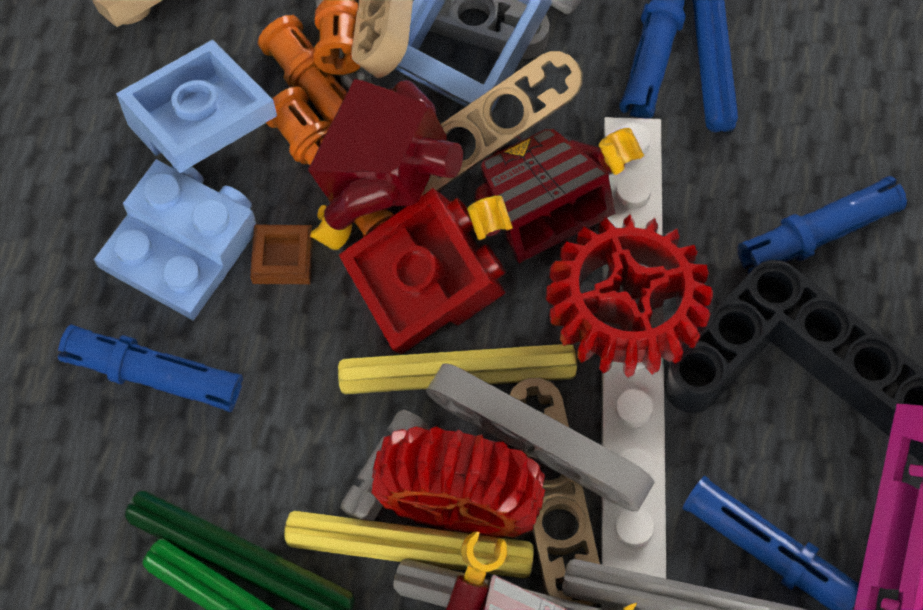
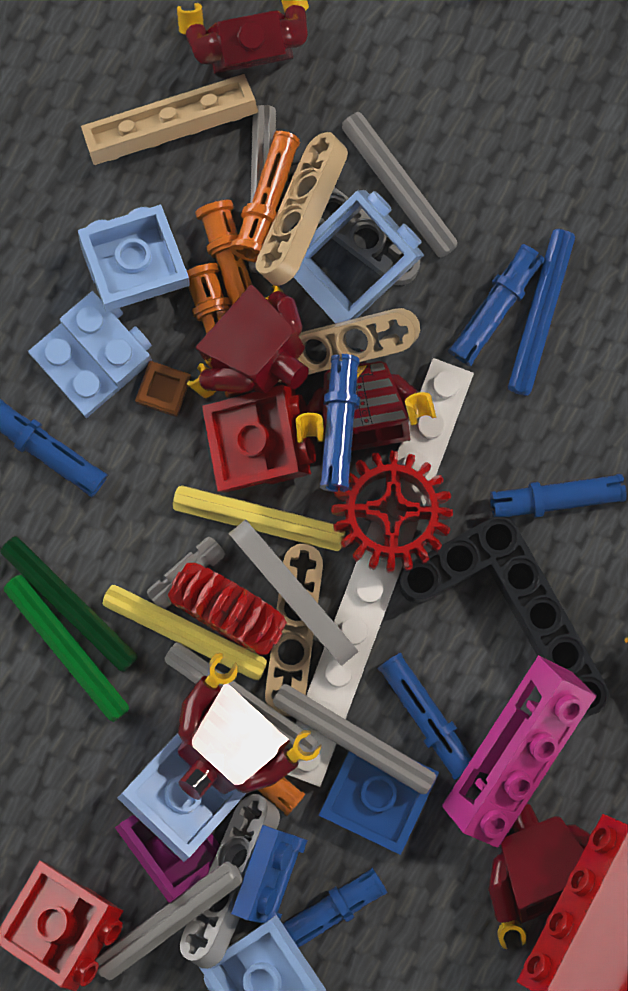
camera: 15 degrees right, 15 degrees up
none -> blue pin [320,354,360,492]

